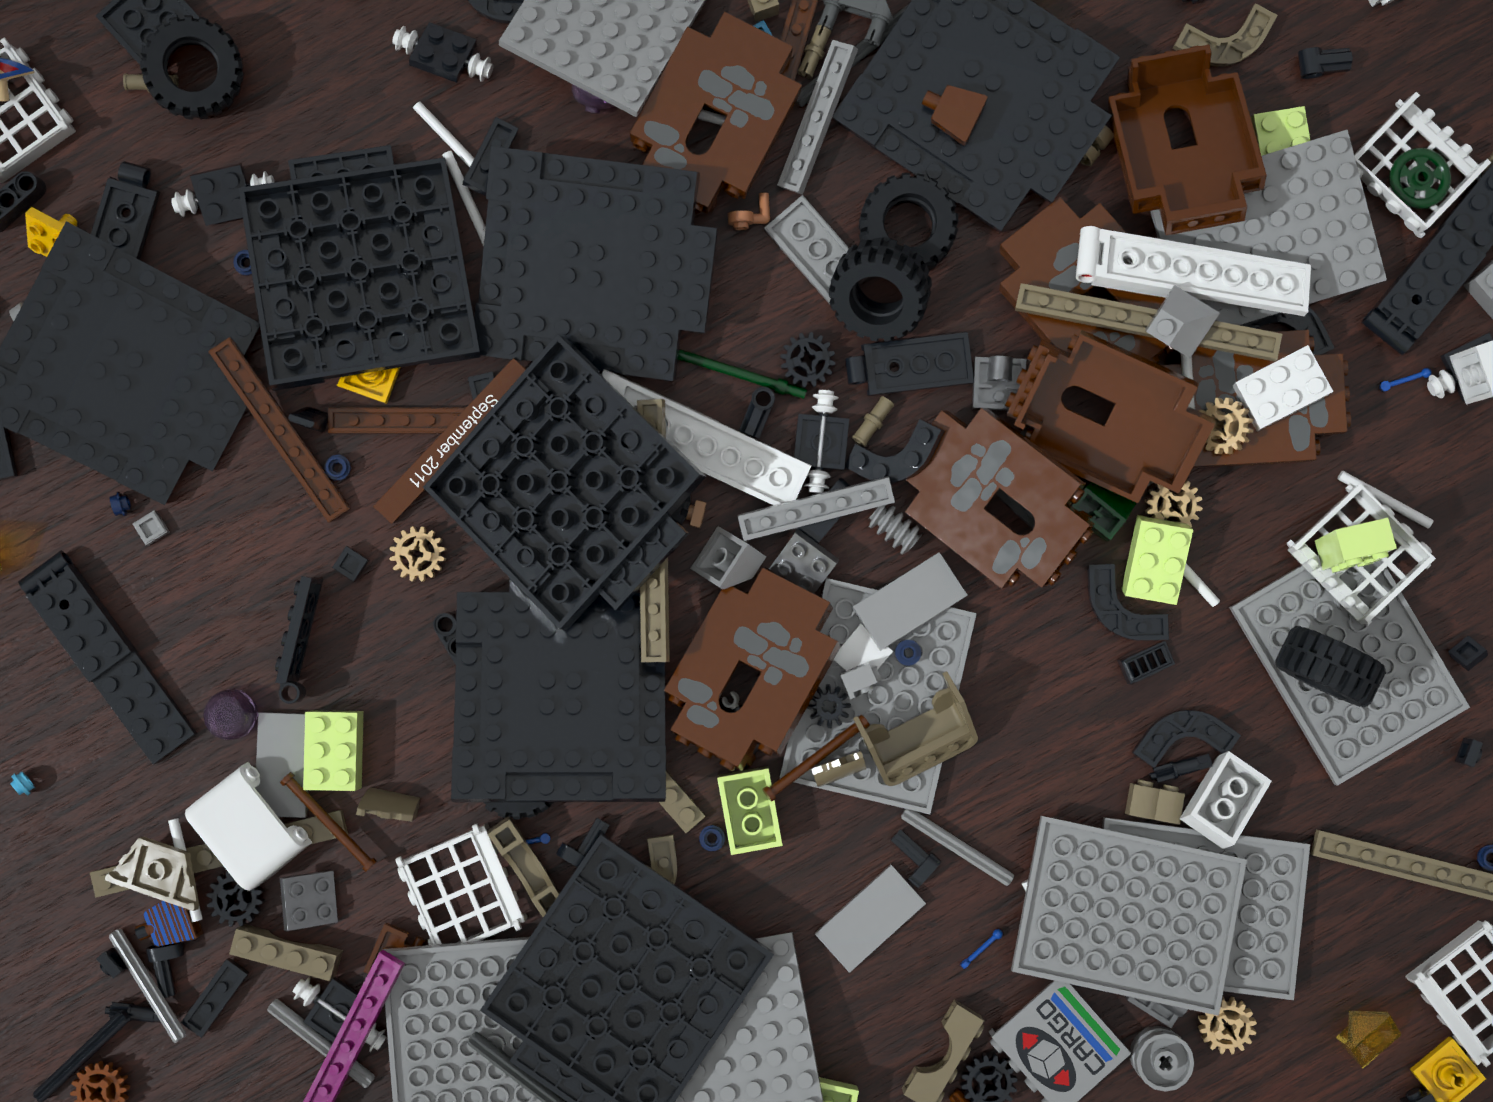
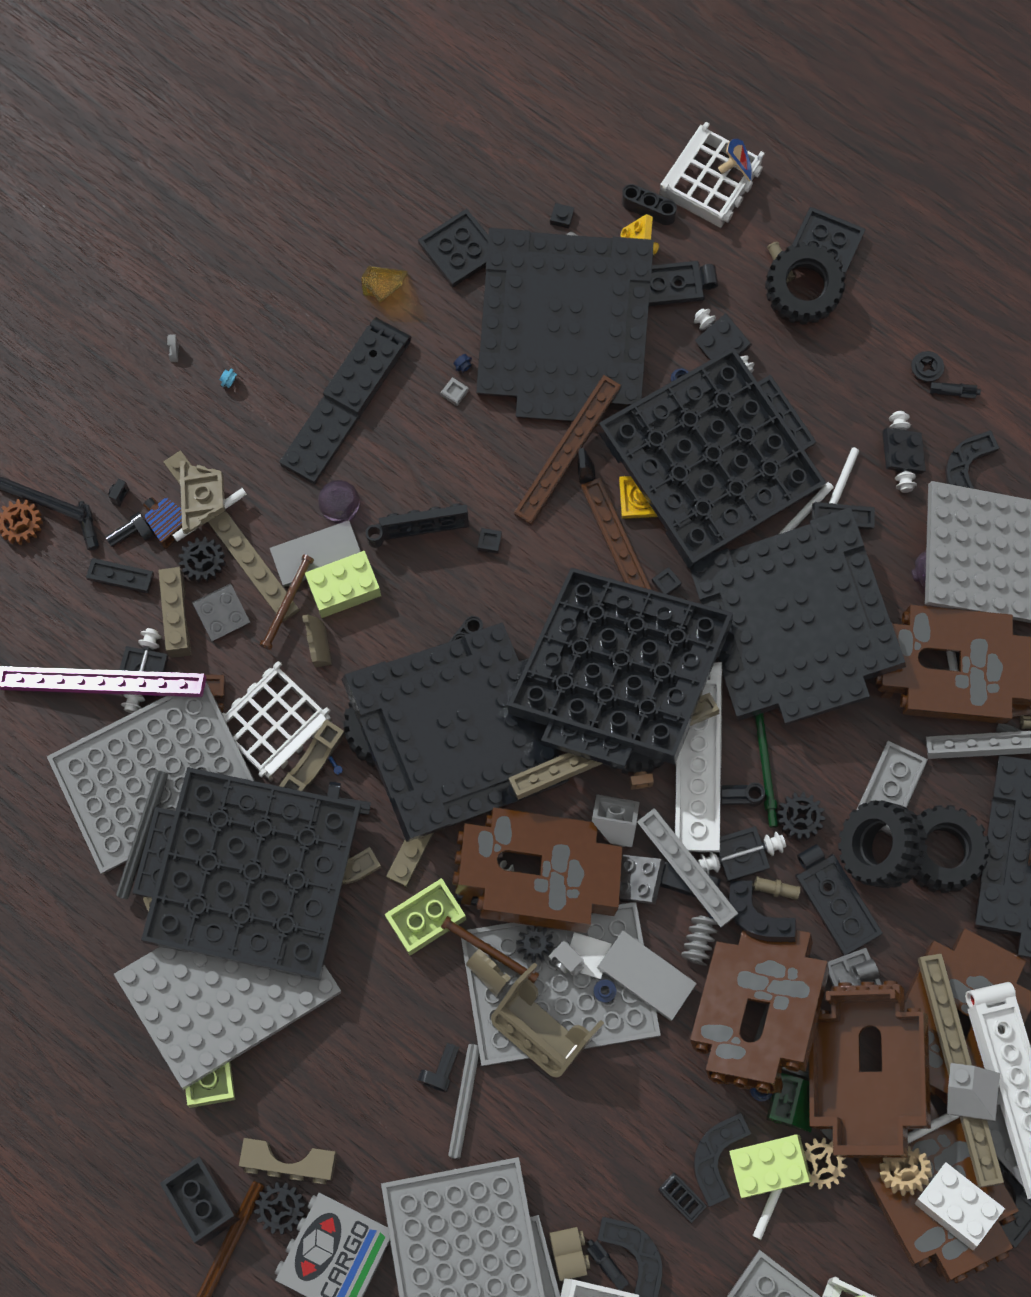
camera: 65 degrees right, 15 degrees down
light grey axle [109,929,186,1043] -> none
white windscreen [185,762,312,891] -> none
light grey axle [267,999,375,1088] -> none
dark blue plate [325,455,351,480] -> none
reddish brown tile [373,358,526,524] -> none
tan gear [390,526,446,582] -> none
dark blue plate [699,825,725,851] -> none
nougat plate [728,193,770,230] -> none
light grey tile [815,864,926,973] -> none
blue hinge [960,929,1003,969] -> none

